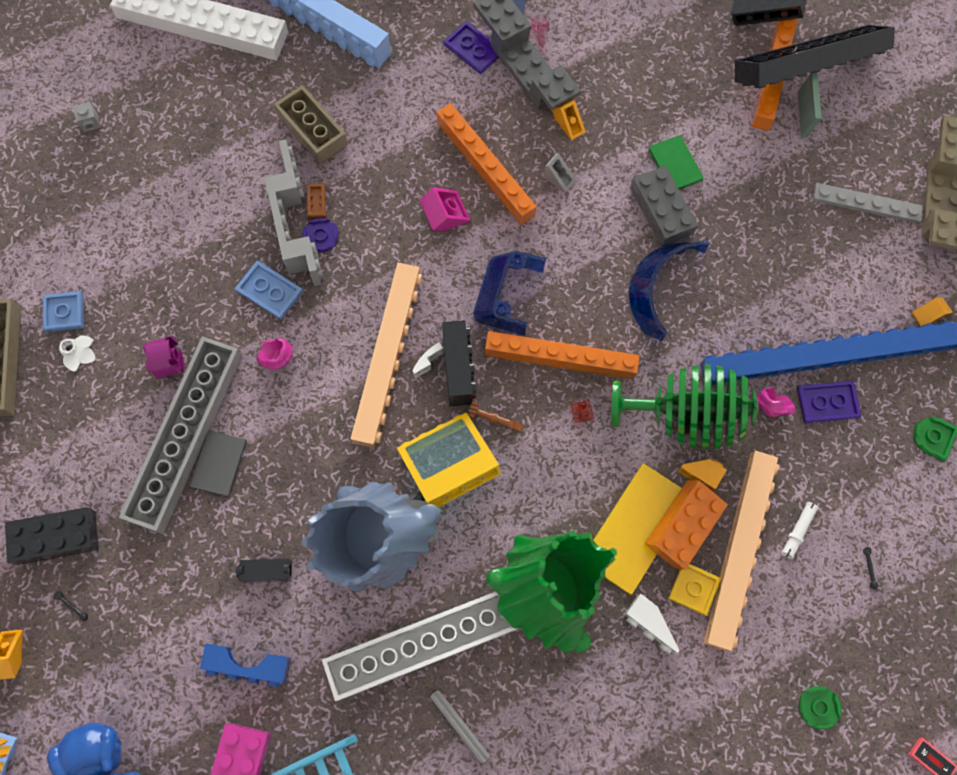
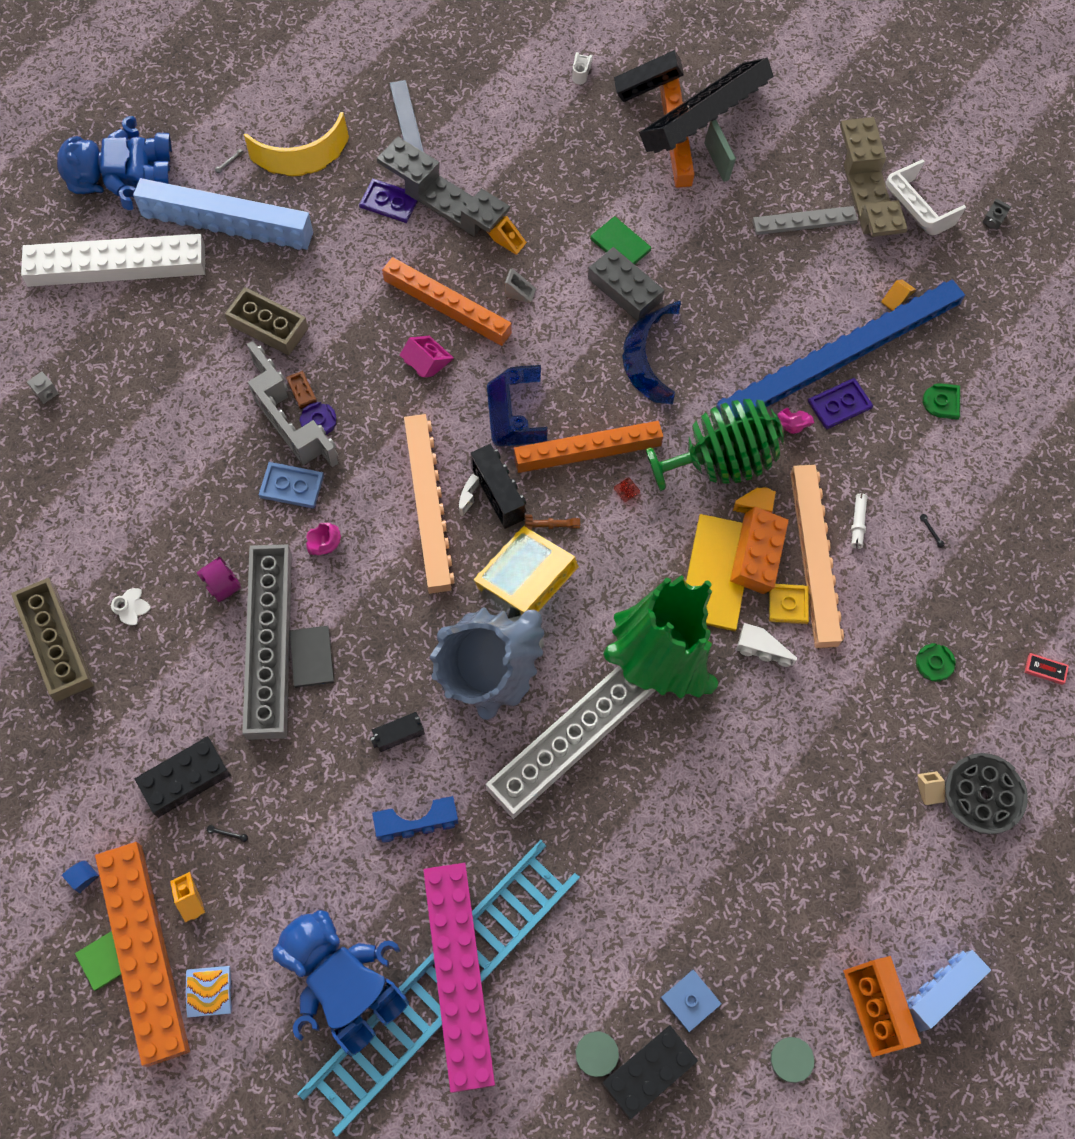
camera: 20 degrees left, 5 degrees down
medium blue plate [43,291,84,333] -> none
light grey axle [430,690,490,764] -> none
clear pink bar [531,15,550,45] -> none

